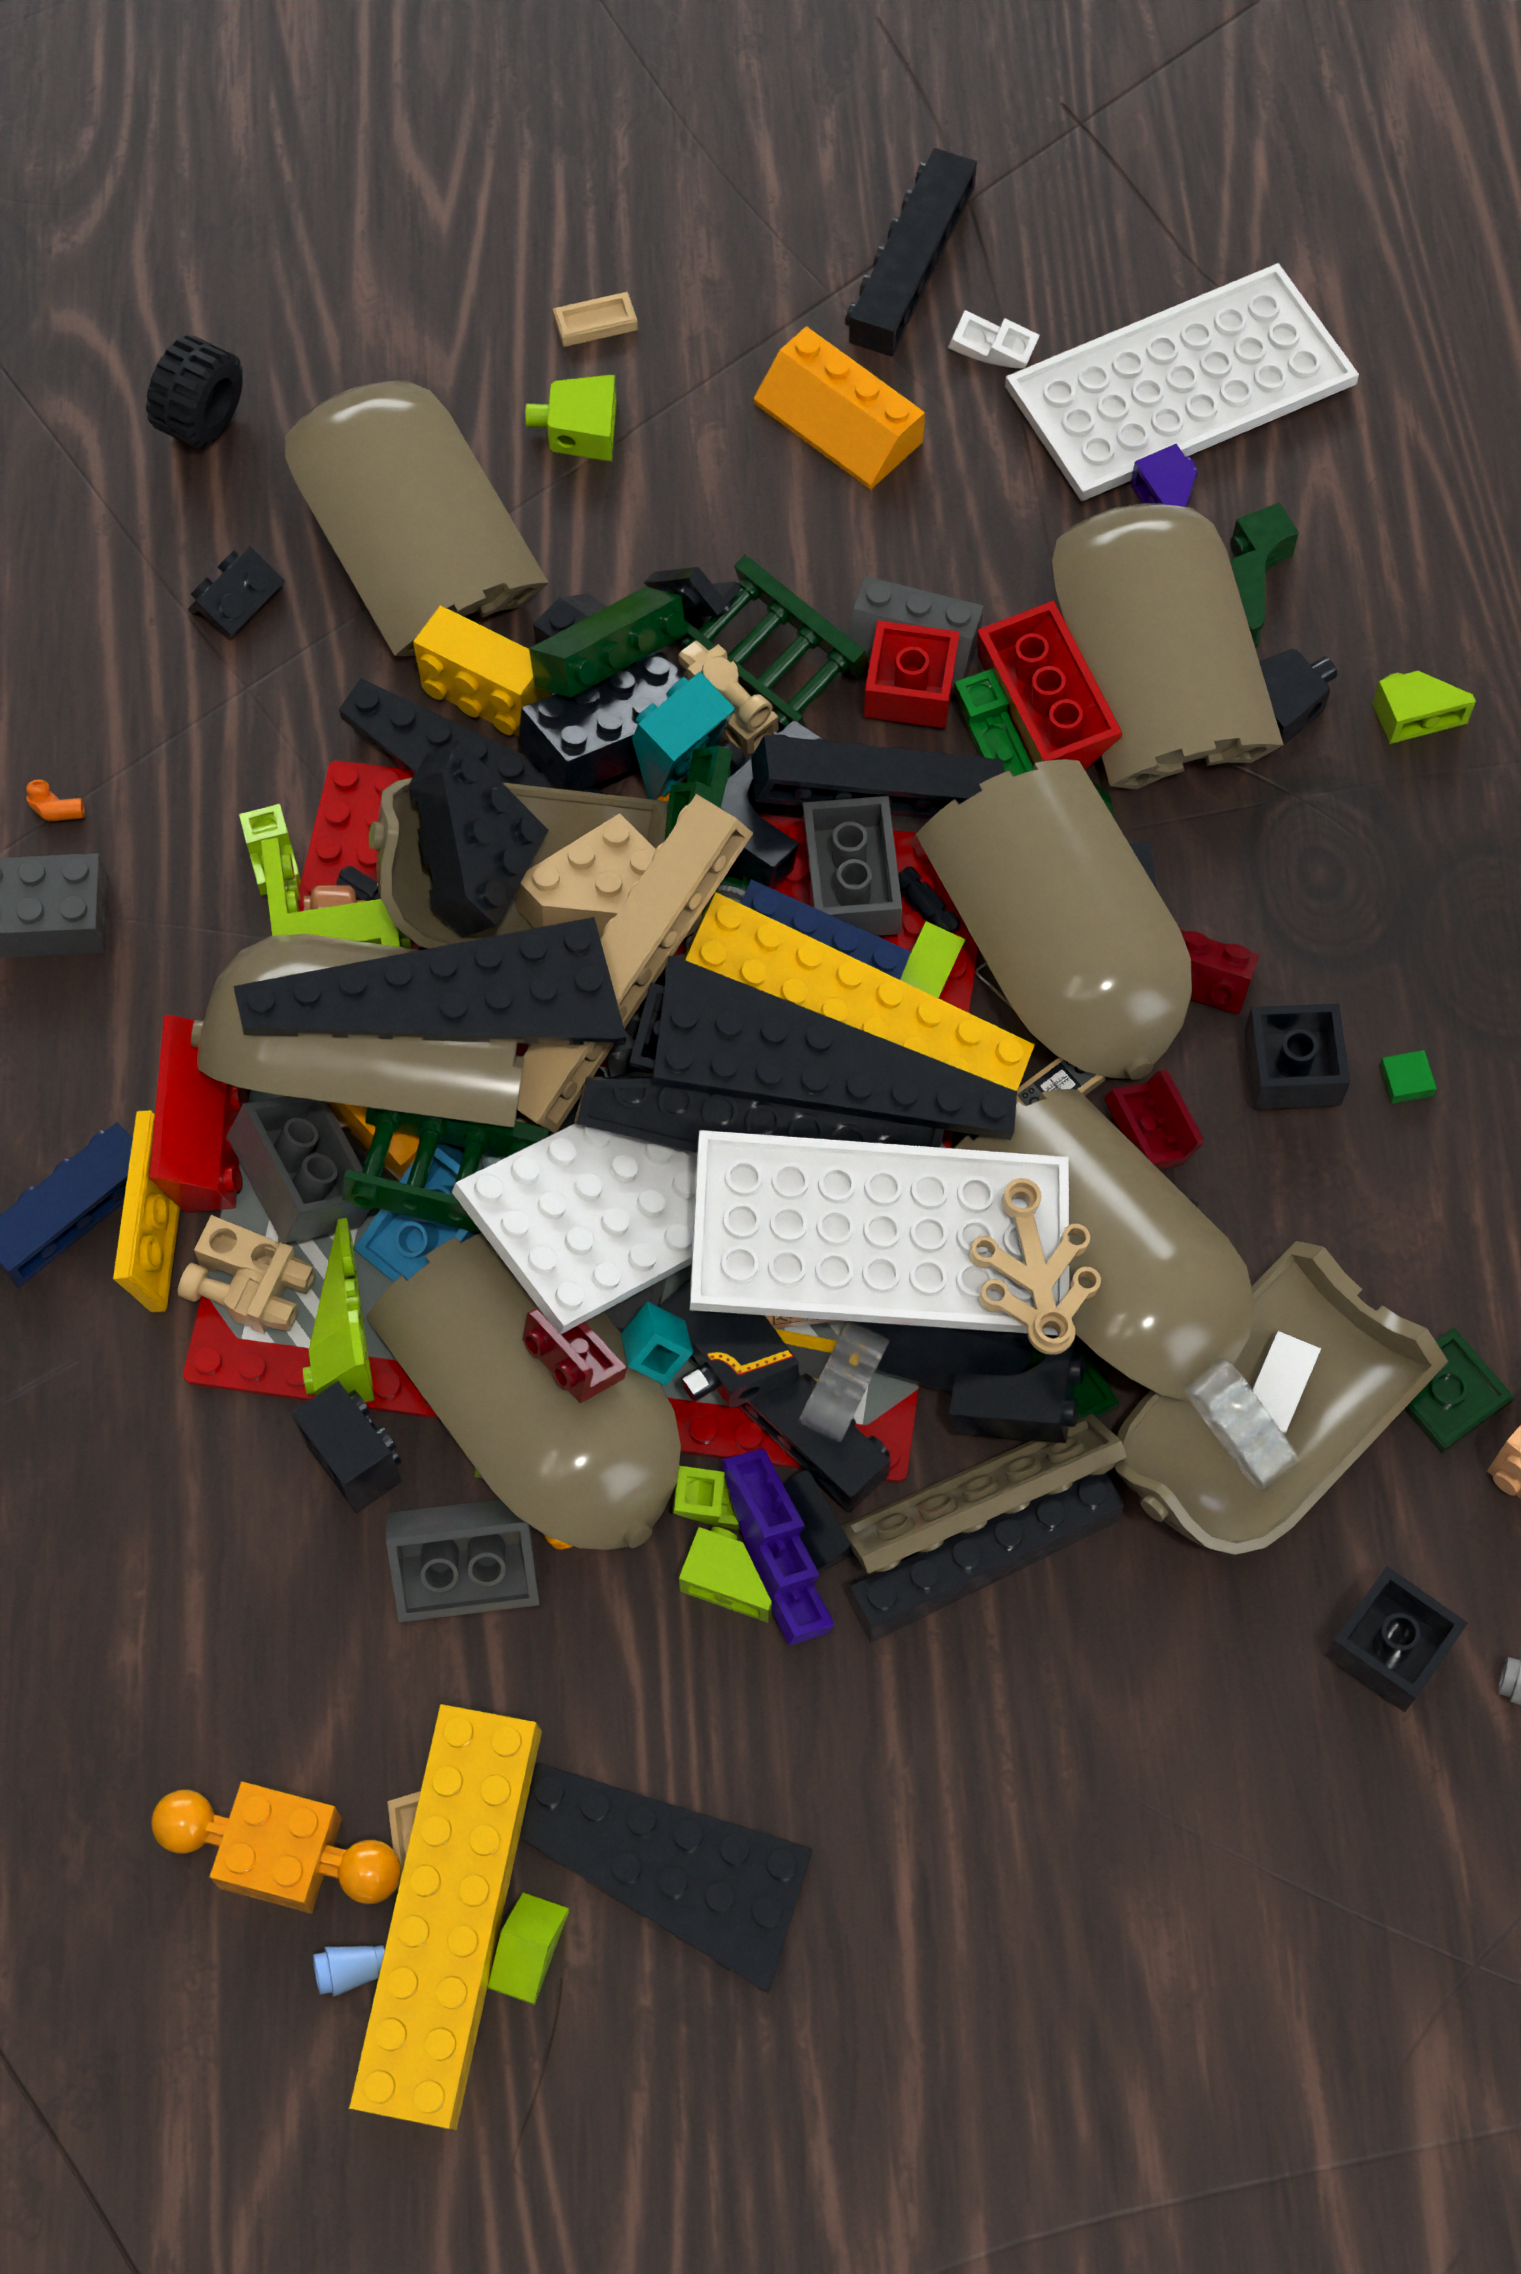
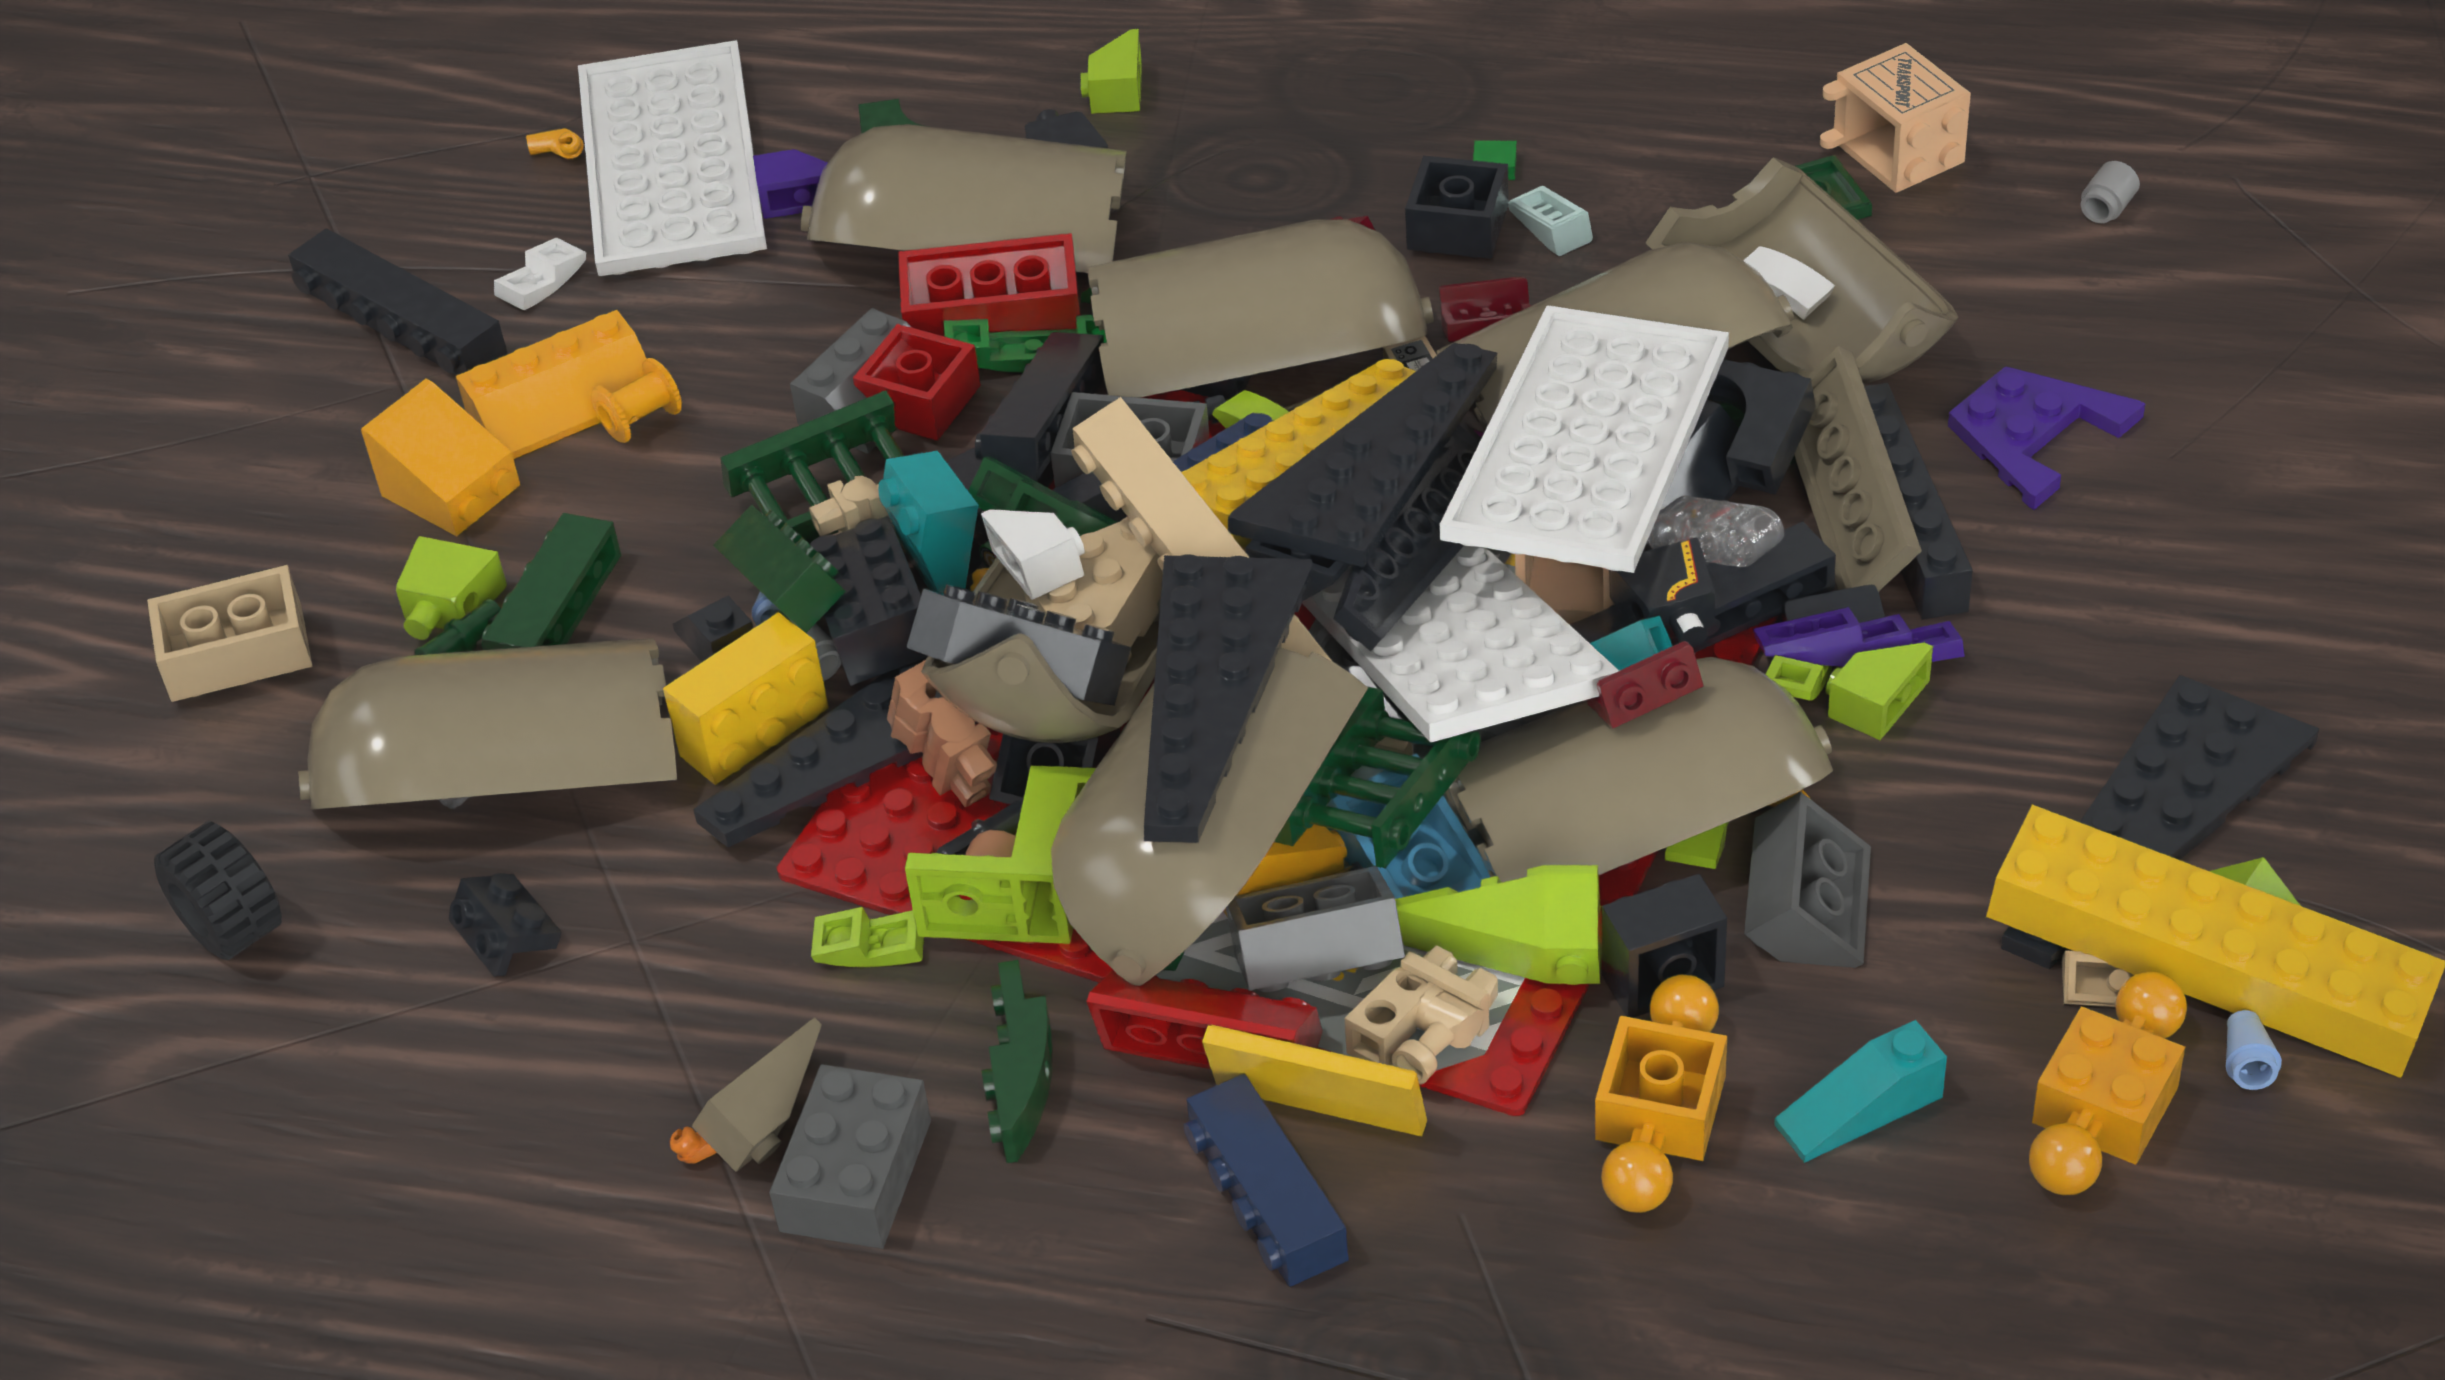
camera: 70 degrees left, 20 degrees down
tan tile [553,292,638,347] -> none
black bracket [644,567,741,619] -> none
tan plant [969,1178,1101,1355] -> none
clear beam [1185,1358,1299,1492] -> none
black brick [1325,1566,1468,1712] -> none
none -> tan brick [147,565,313,702]
none -> light orange slope [361,379,520,537]
none -> dark green pin [414,599,501,655]
none -> dark green brick [482,513,621,650]
none -> light orange arm [526,128,584,159]
none -> light orange hose [591,358,682,443]
none -> dark tan slope [692,1017,822,1172]
none -> white slope [981,509,1085,600]
none -> dark green slope [981,960,1053,1163]
none -> light aqua slope [1508,186,1593,256]
none -> light orange brick [1595,975,1727,1213]
none -> teal slope [1774,1020,1947,1163]
none -> dark purple wing [1948,366,2145,510]

